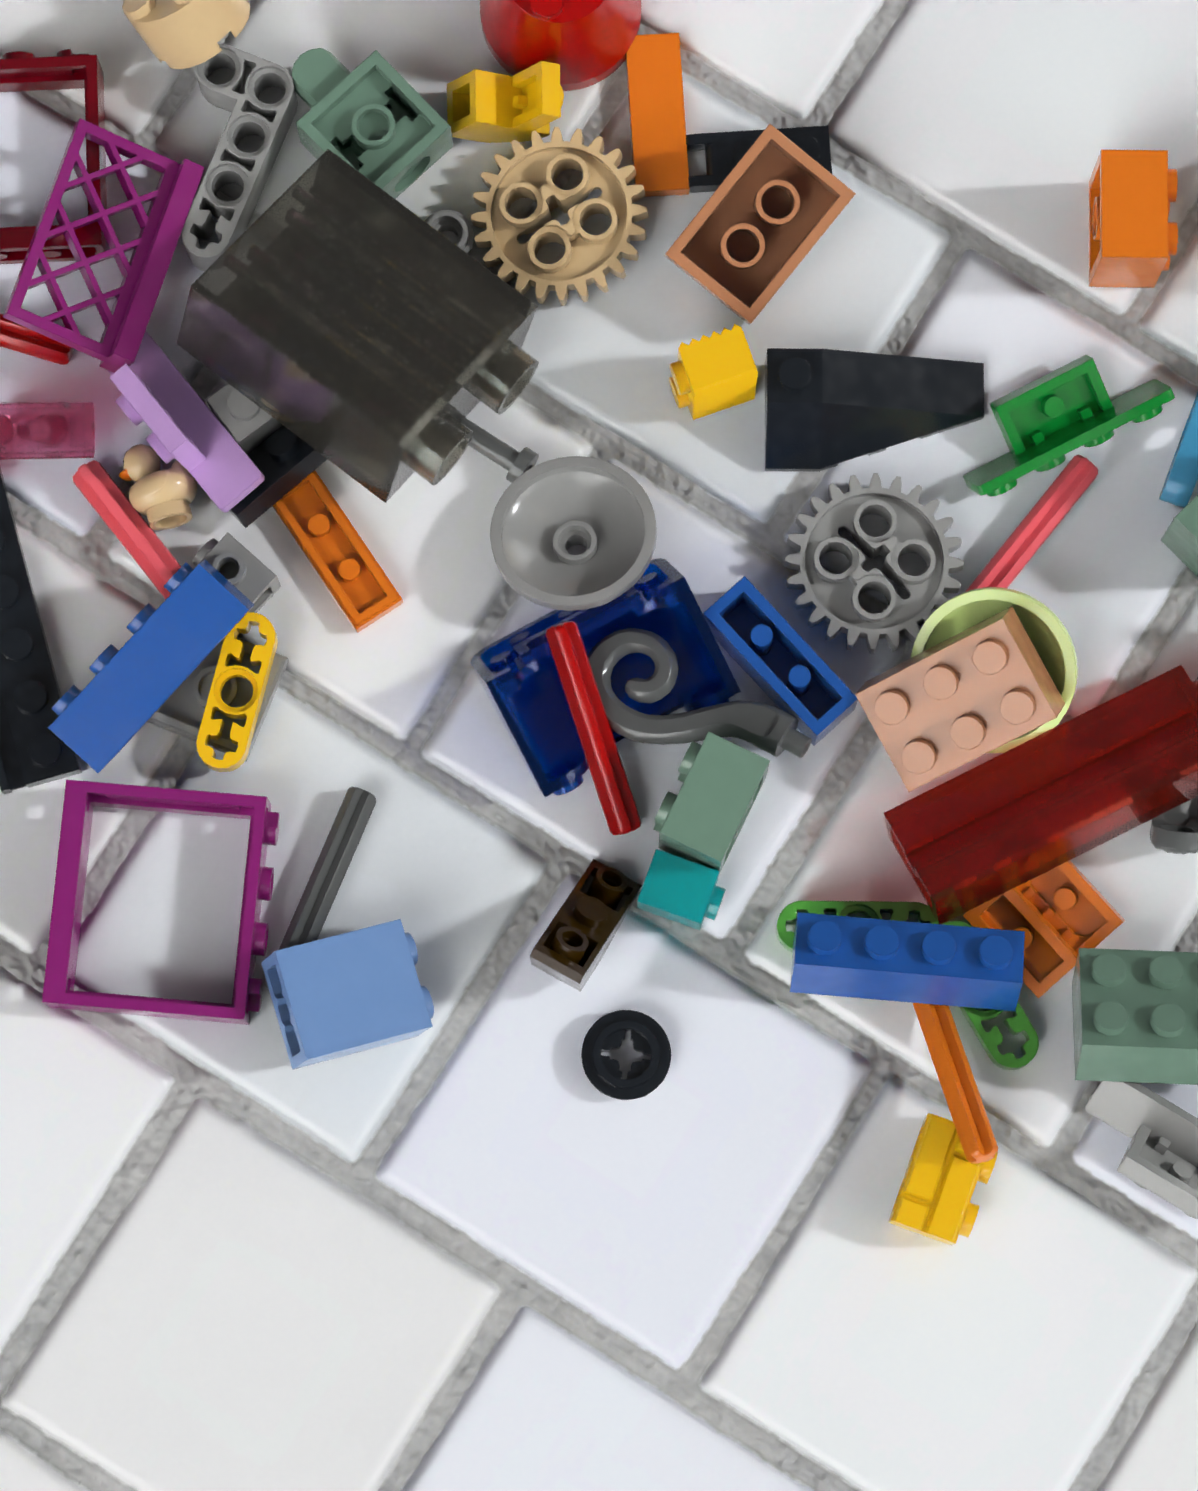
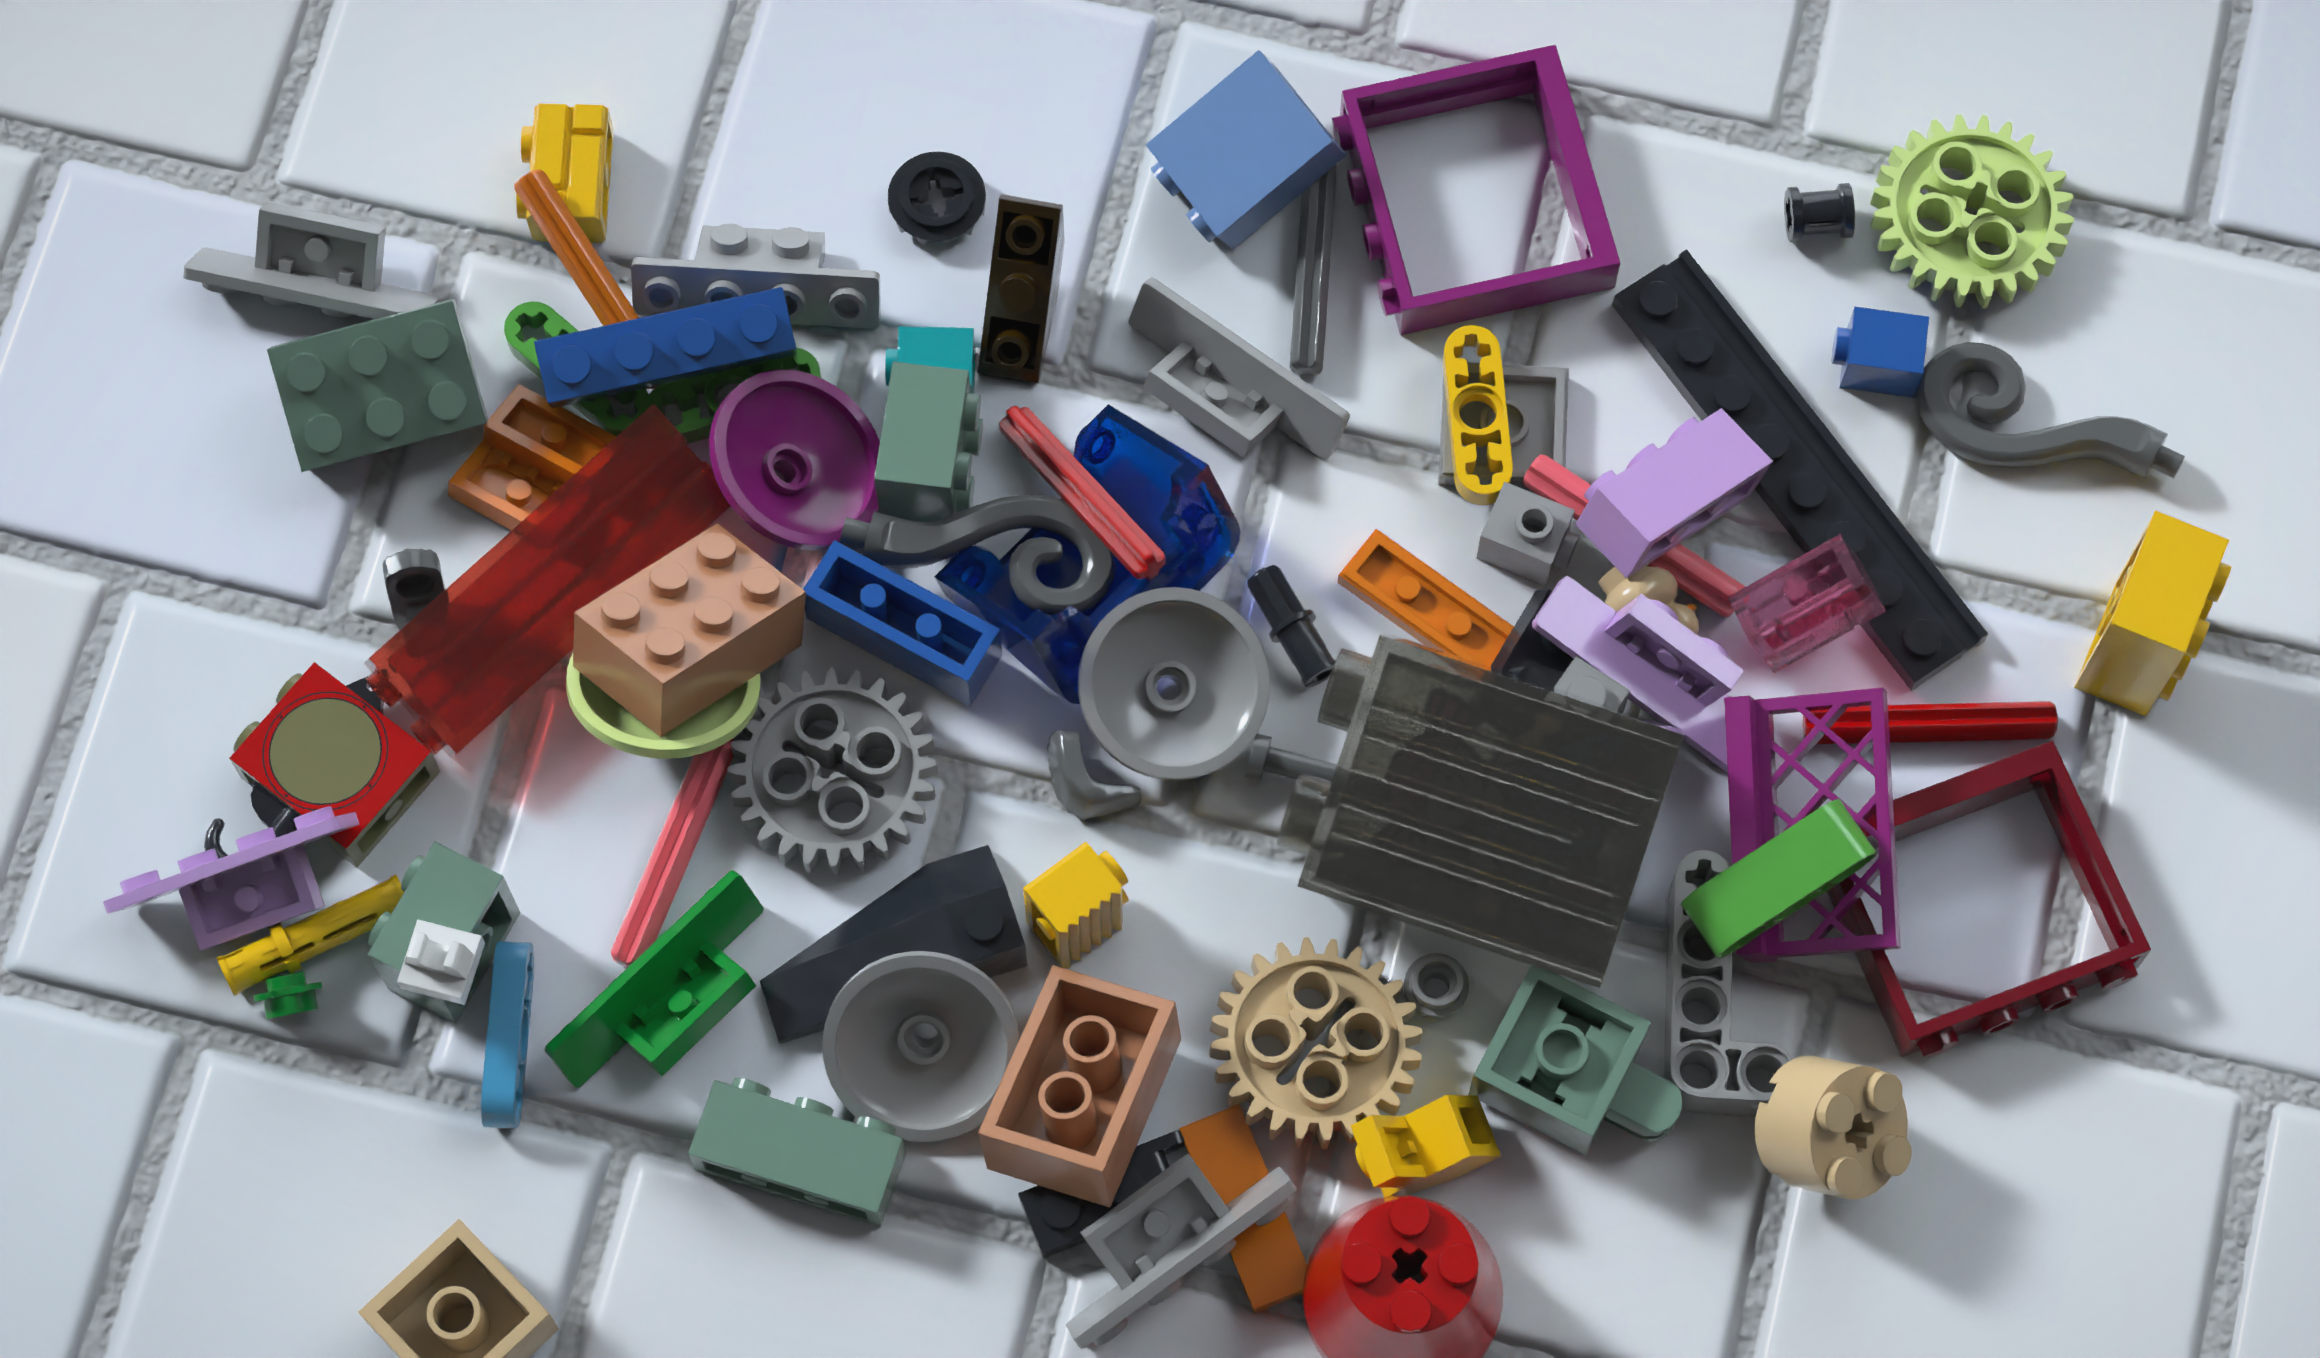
camera: 160 degrees right, 10 degrees down
blue brick [48,559,254,773] -> none
orange brick [1089,149,1178,288] -> none
none -> light grey bracket [631,224,881,329]
none -> sand green brick [688,1078,906,1227]
none -> magenta dish [709,370,880,550]
none -> light grey dish [822,951,1020,1142]
none -> dark grey hair [1047,730,1142,820]
none -> light grey bracket [1066,1154,1298,1349]
none -> light grey bracket [1128,277,1350,460]
none -> black axle [1247,565,1340,688]
none -> lavender brick [1575,408,1773,579]
none -> bright green beam [1681,799,1878,959]

